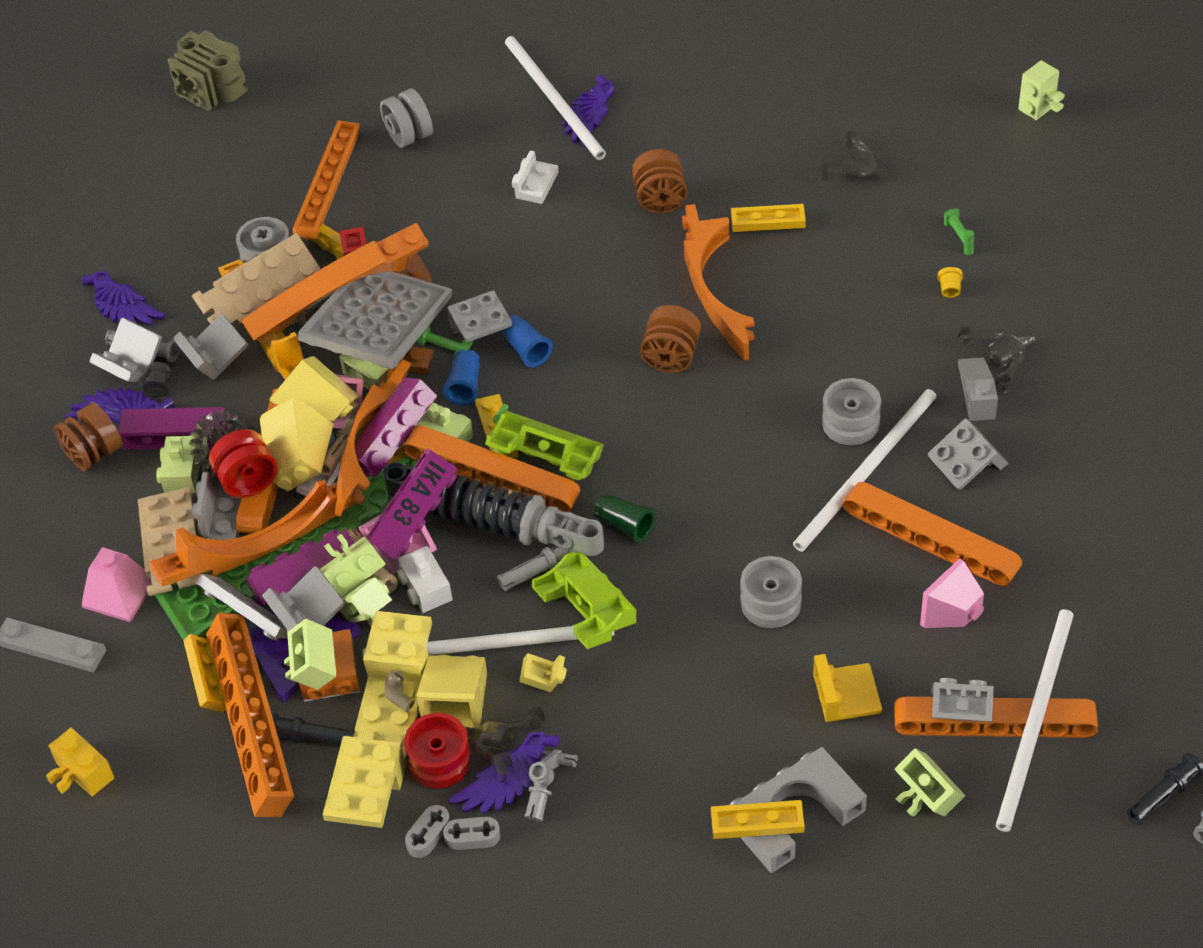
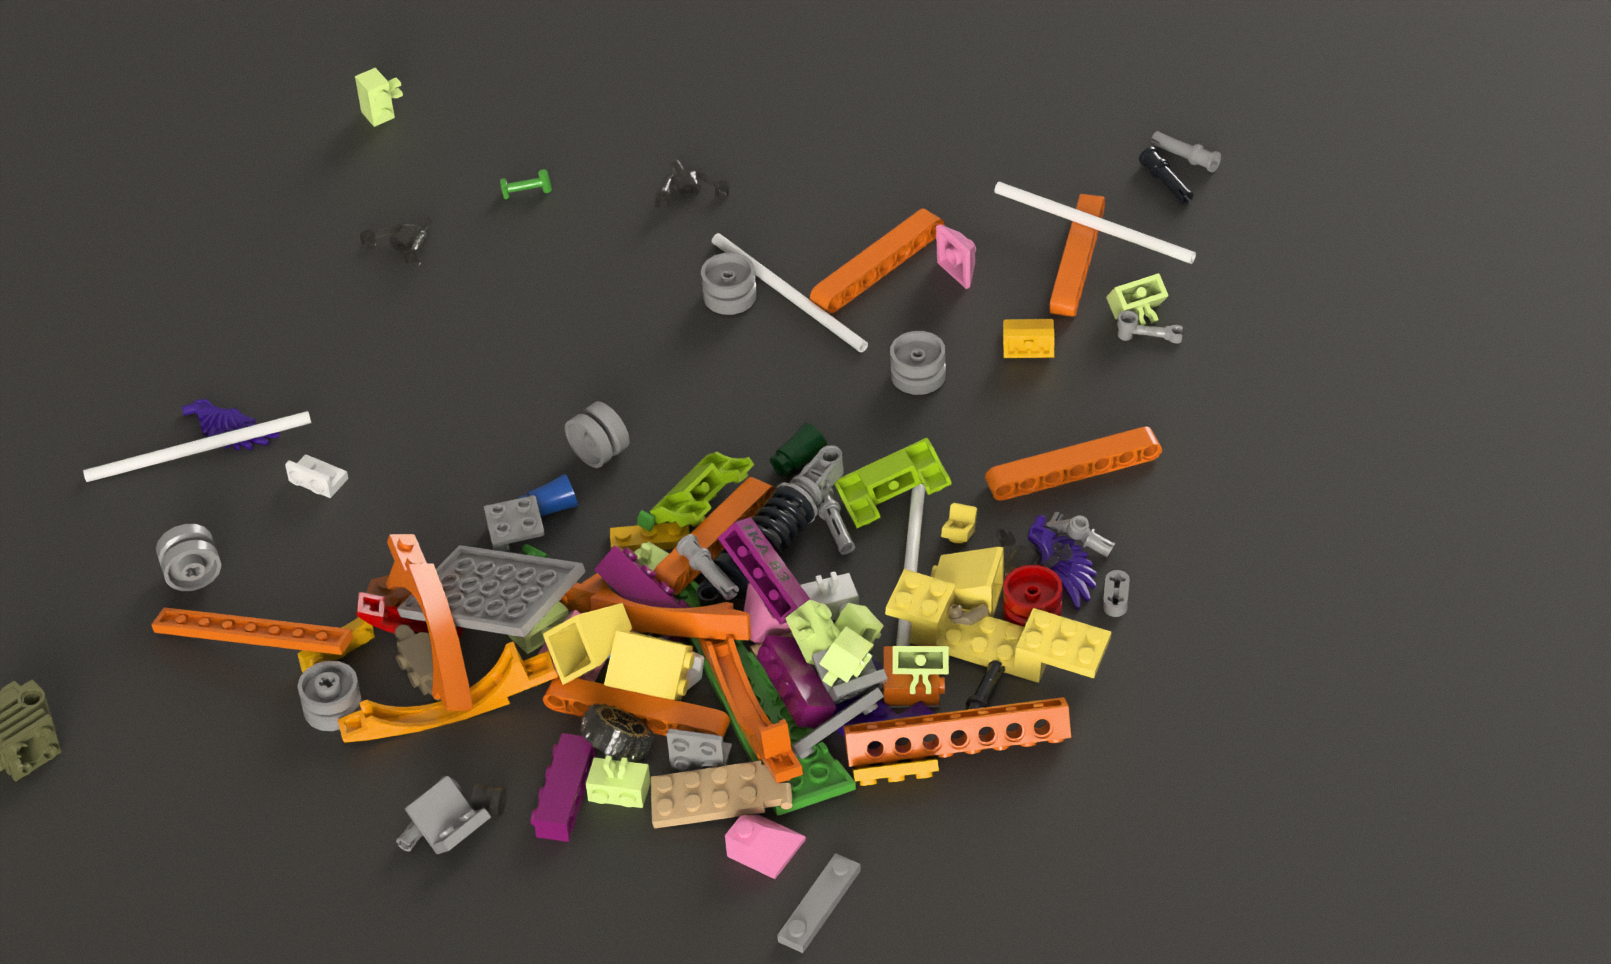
camera: 80 degrees left, 5 degrees down
yellow brick [46,728,114,797] -> none
dark orange wheel [54,402,123,471] -> none
dark purple animal [64,387,175,424] -> none
dark purple animal [82,271,165,325] -> none
light grey bracket [173,314,248,380] -> none
tan hinge [192,233,320,325] -> none
red wheel [209,429,278,498] -> none
light grey beam [405,805,450,858] -> none
blue plant [442,349,480,406] -> none
dark orange wheel [632,149,687,214] -> none
dark orange wheel [640,305,701,373] -> none
orange slope [682,204,754,361] -> none
yellow plate [711,800,805,839] -> none
light grey arch [730,747,867,874] -> none
yellow plate [731,204,806,232] -> none
light grey bracket [928,418,1008,490] -> none
light grey bracket [931,678,994,723] -> none
yellow piece [938,267,963,298] -> none
light grey slope [958,357,998,421] -> none
none -> light grey wheel [565,401,630,468]
none -> light grey pin [676,534,739,600]
none -> yellowish green brick [819,626,874,687]
none -> orange beam [984,427,1162,501]
none -> light grey brick [1117,310,1183,343]

